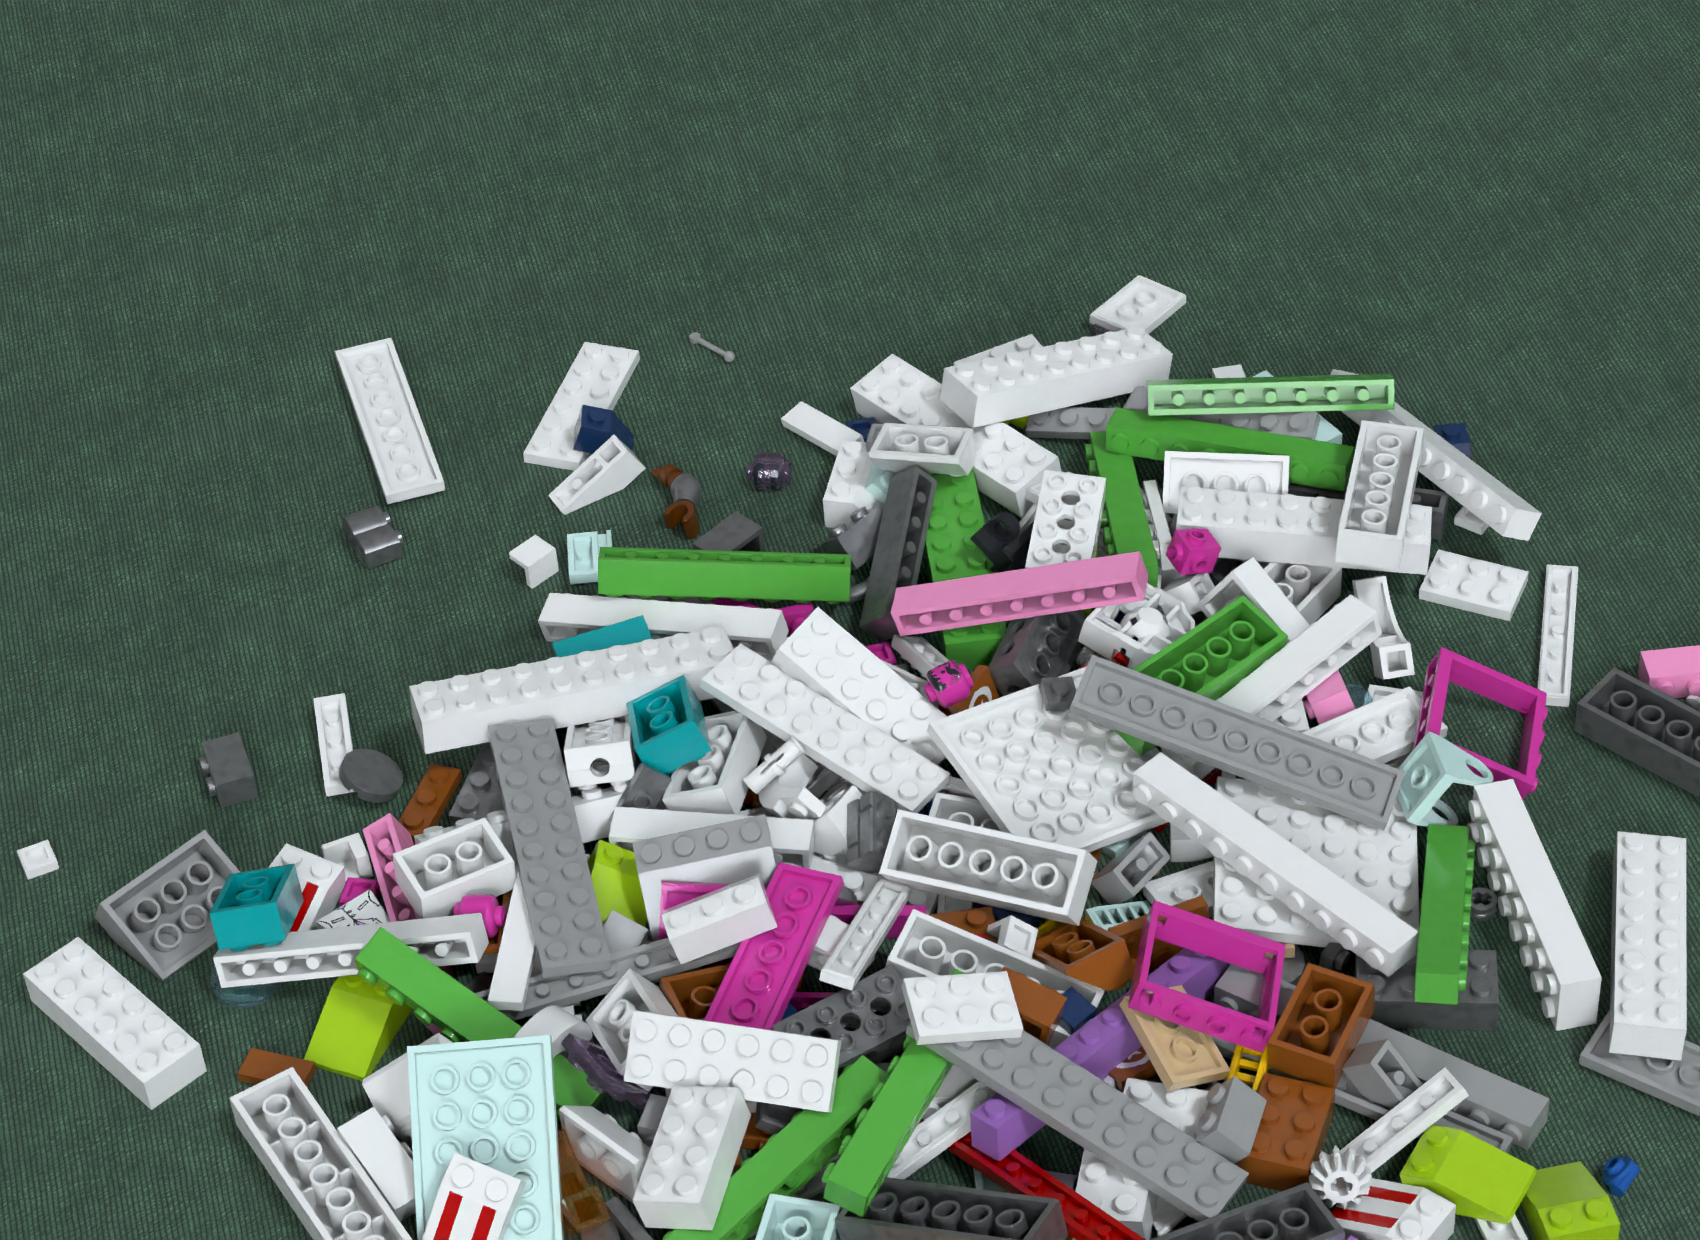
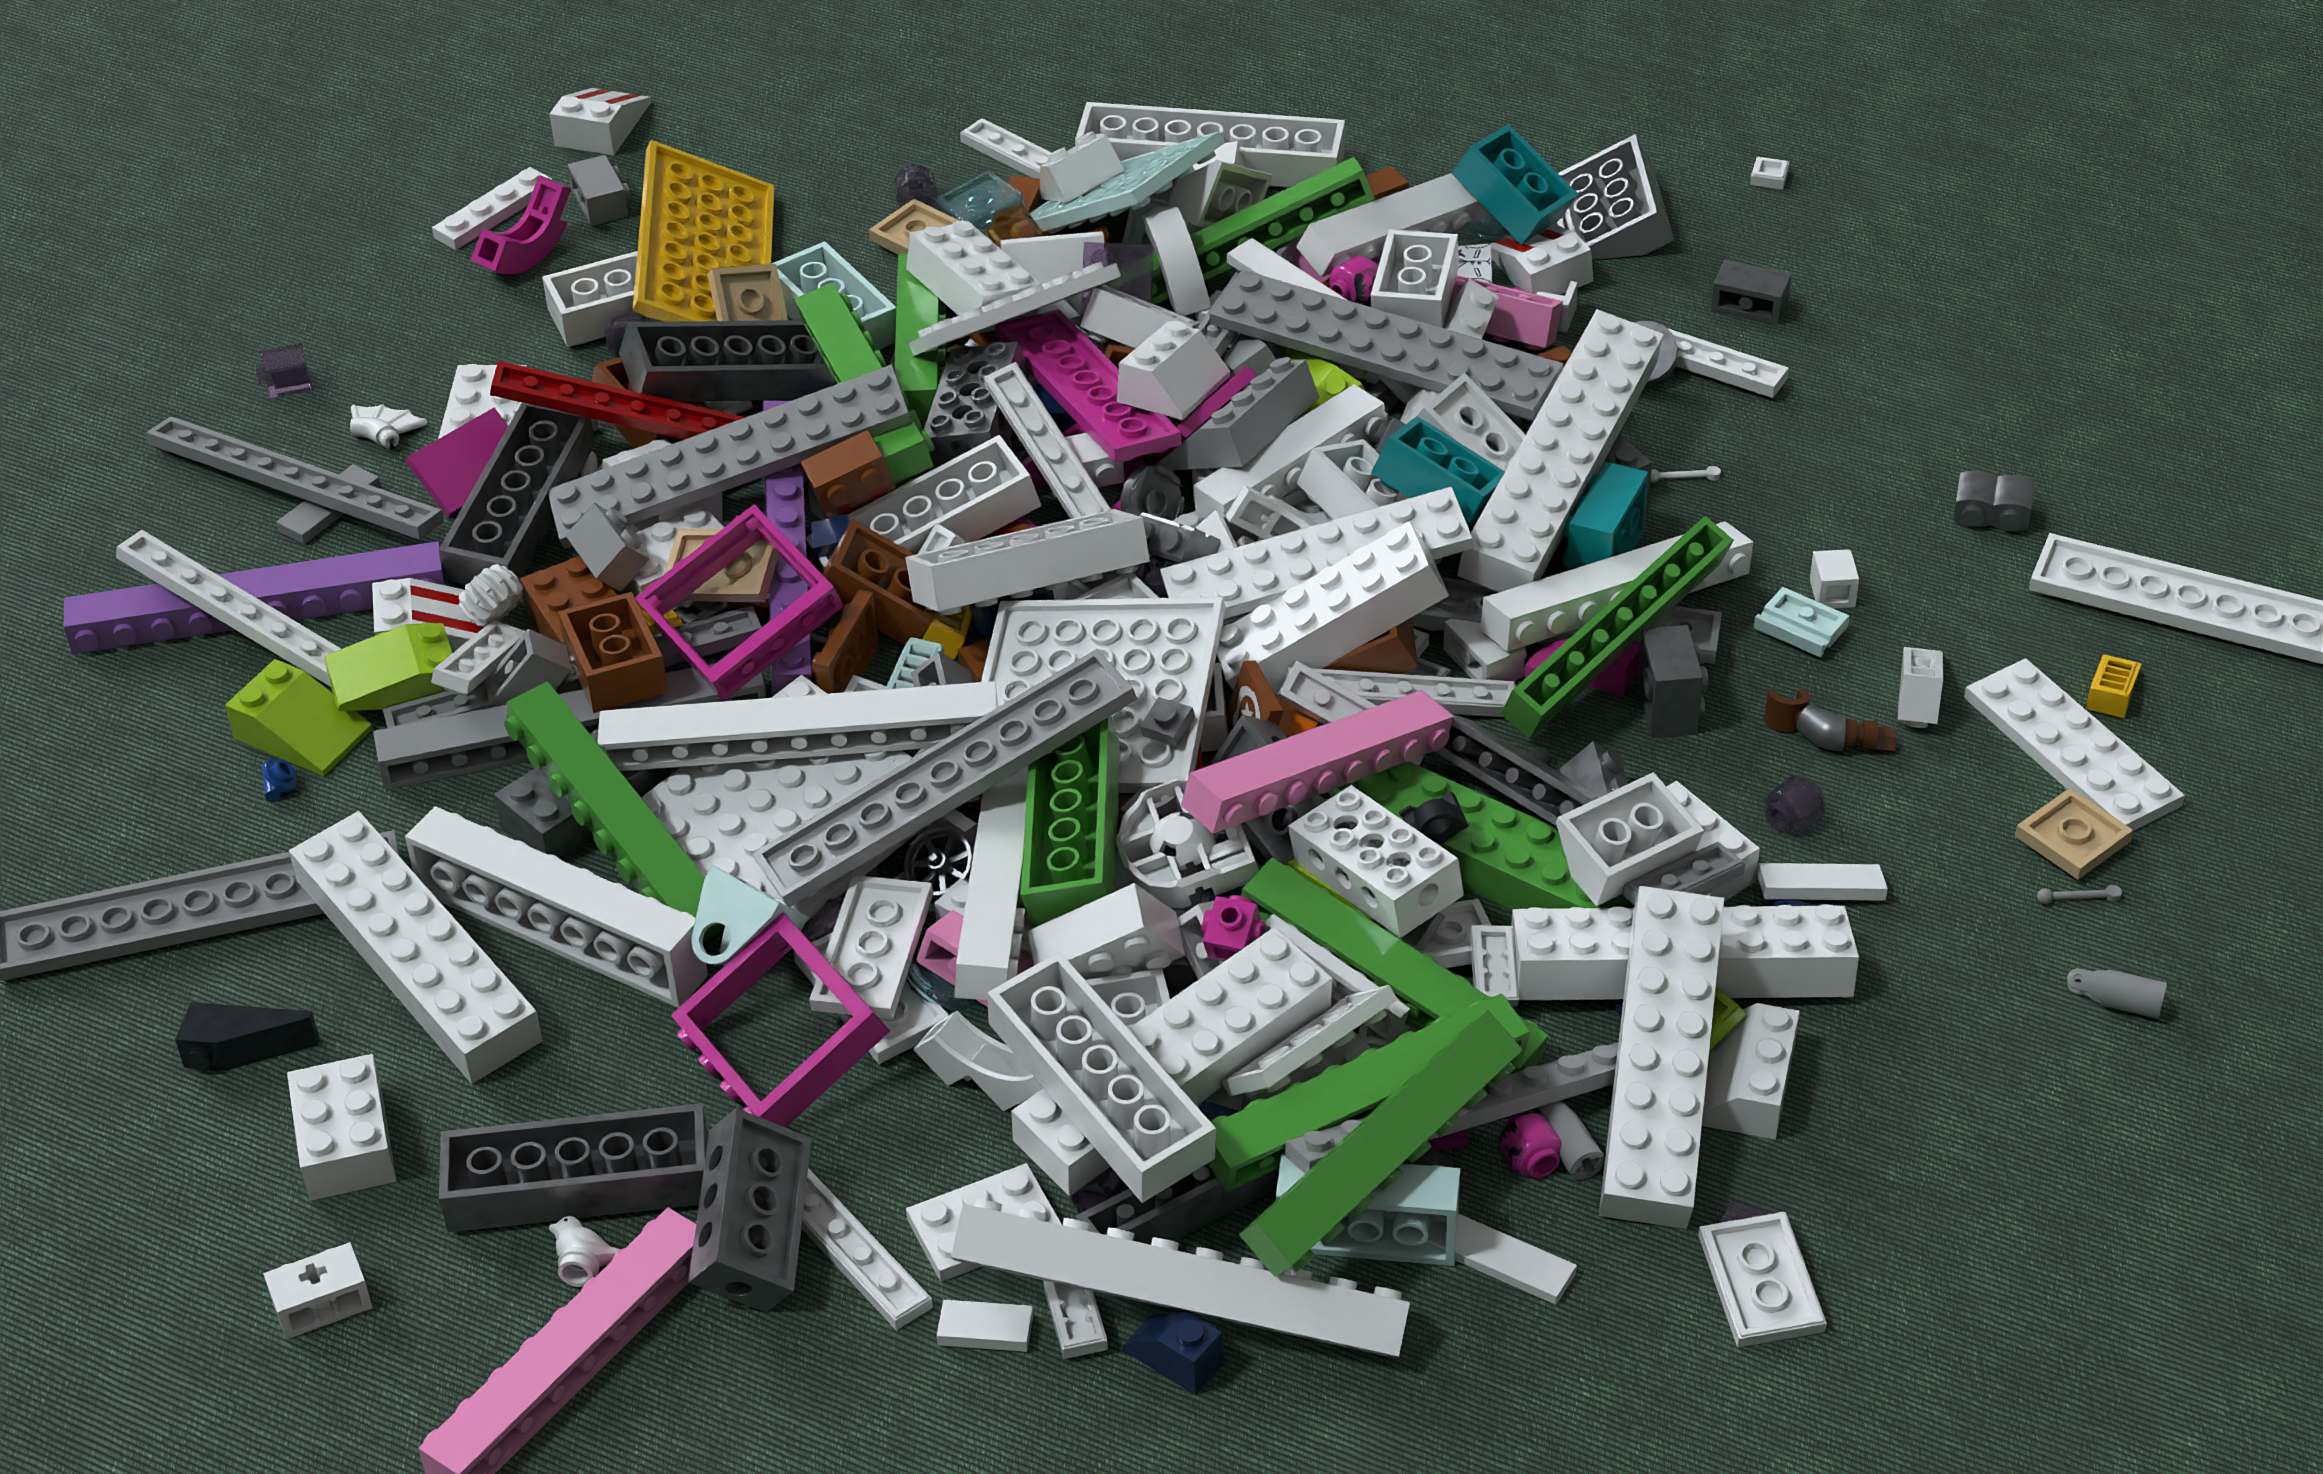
camera: 130 degrees right, 0 degrees up
white brick [23,937,207,1110] -> none
dark blue slope [573,405,634,454] -> none
white pin [743,735,807,794] -> none
white plate [901,971,1023,1045] -> none
dark pink head [923,660,974,708] -> none
none -> flat silver brick [688,1108,812,1312]
none -> white tile [937,1300,1033,1352]
none -> tan plate [2015,788,2133,880]
none -> light grey piece [2067,968,2167,1019]
none -> yellow slope [2086,654,2142,719]

